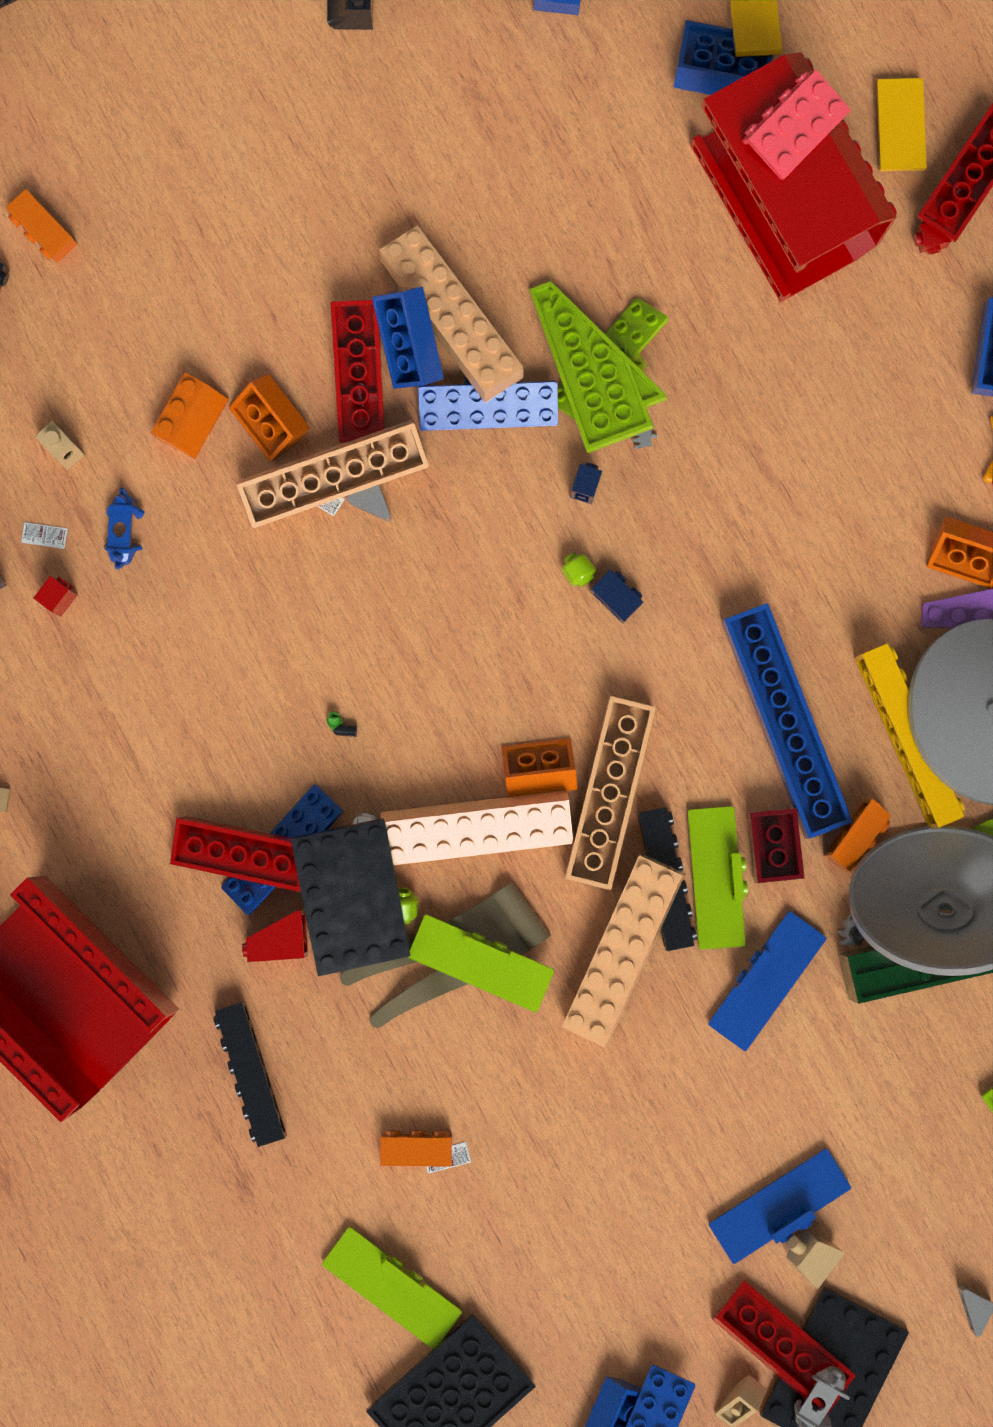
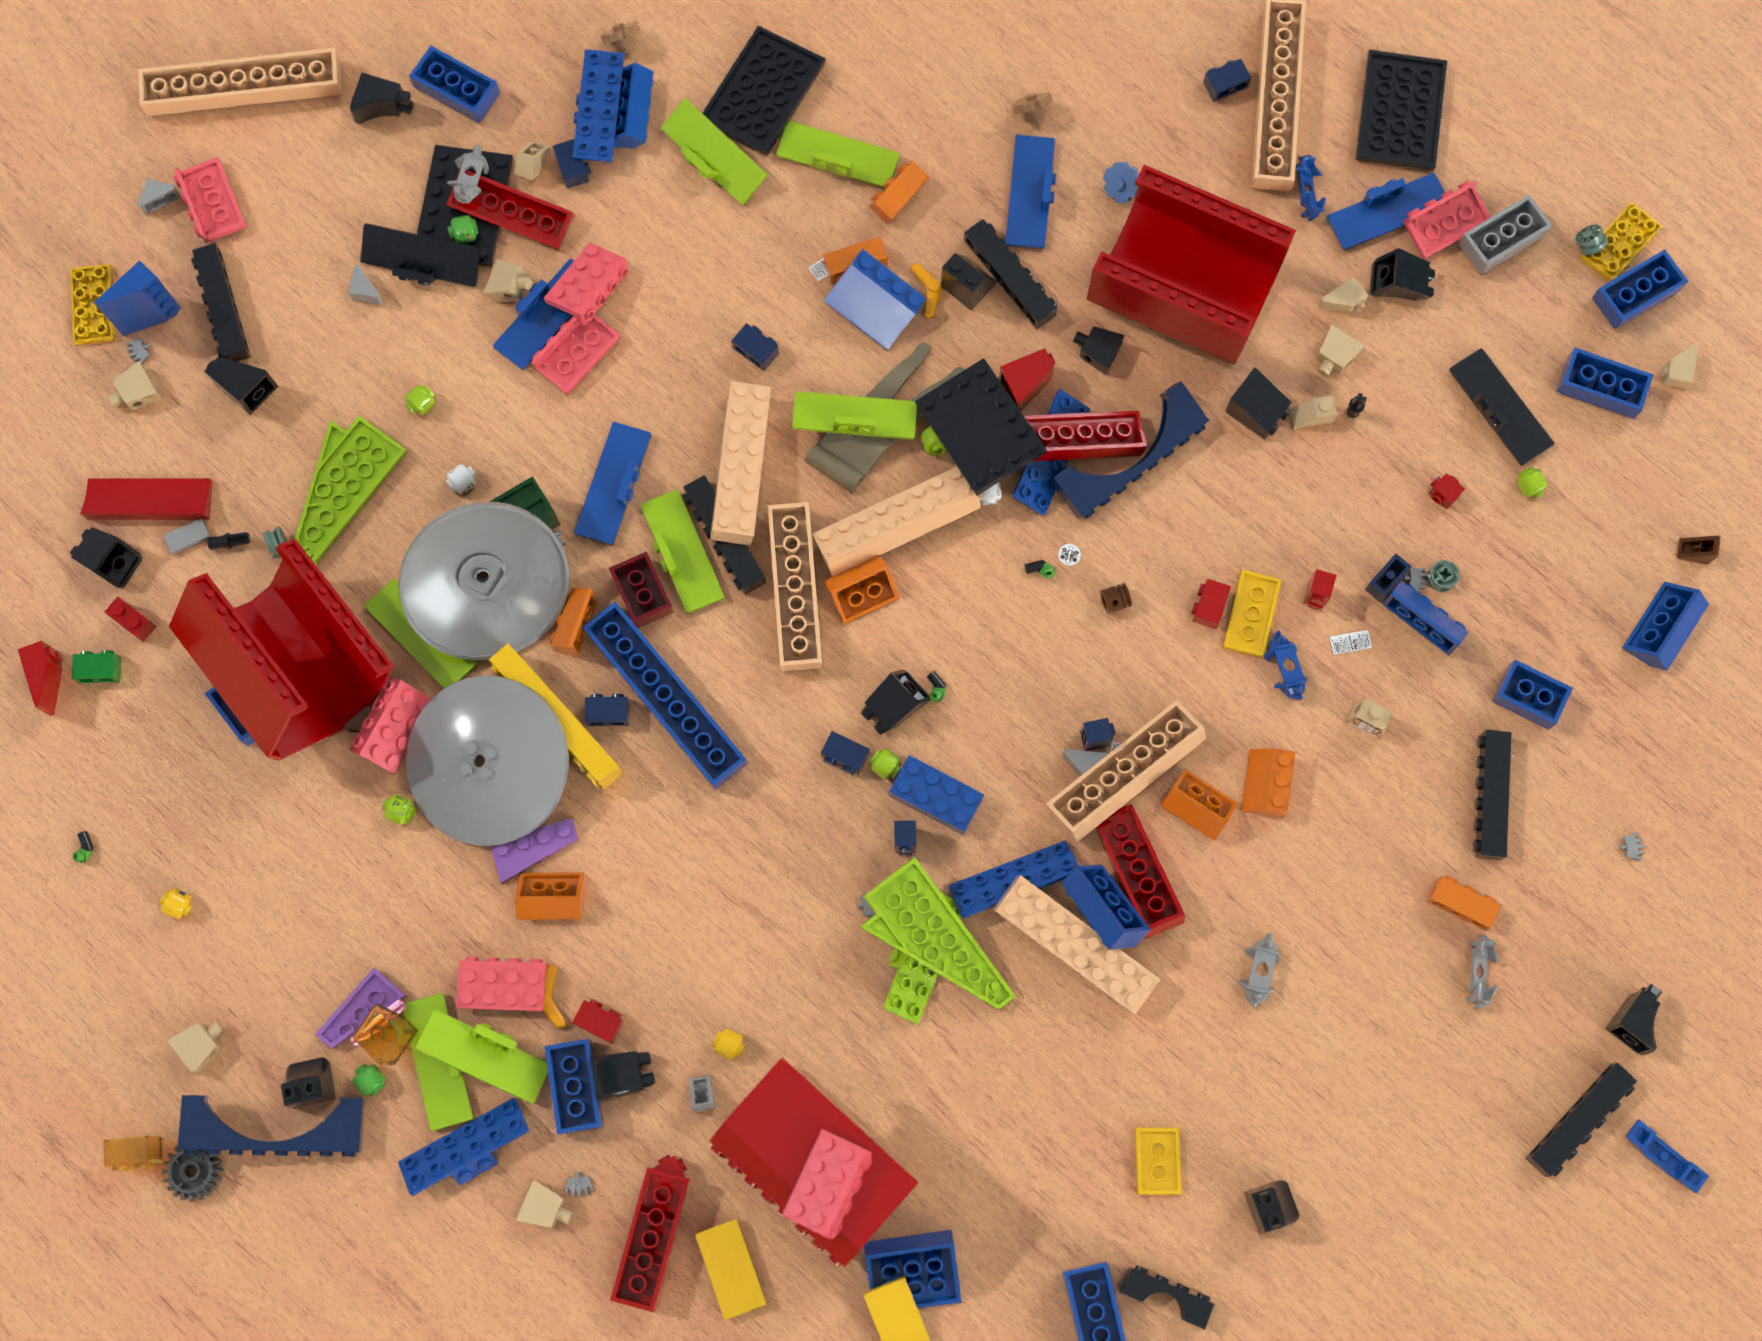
camera: 165 degrees right, 10 degrees down
none -> black bracket [360,223,481,287]
none -> lime head [405,385,436,415]
none -> white head [446,464,477,495]
none -> bright green head [448,215,479,243]
none -> coral bracket [532,314,621,396]
none -> coral bracket [544,242,628,325]
none -> dark blue brick [553,139,591,189]
none -> red brick [572,999,625,1044]
none -> dark blue brick [585,694,630,726]
none -> black hips [590,1051,656,1102]
none -> lime bracket [661,98,768,205]
none -> light grey slope [689,1075,716,1112]
none -> yellow head [712,1028,746,1061]
none -> dark blue brick [731,323,779,371]
none -> slope [823,249,926,350]
none -> black hips [861,670,931,735]
none -> orange brick [869,160,929,223]
none -> blue brick [889,755,984,836]
none -> light orange piece [910,263,942,318]
none -> arm [927,671,946,702]
none -> black slope [941,253,997,311]
none -> blue bracket [1005,135,1056,249]
none -> medium nougat plant [1012,92,1053,125]
none -> dark blue arch [1049,381,1209,519]
none -> white sticker [1058,544,1081,566]
none -> black torso [1073,327,1125,375]
none -> dark blue brick [1080,718,1115,751]
none -> reddish brown piece [1100,583,1132,614]
none -> medium blue plant [1103,161,1139,203]
none -> yellow tile [1135,1127,1182,1195]
none -> red brick [1191,578,1231,629]
none -> yellow tile [1222,569,1282,659]
none -> black slope [1225,367,1291,440]
none -> light grey piece [1237,933,1281,1007]
none -> light grey piece [1466,934,1499,1010]

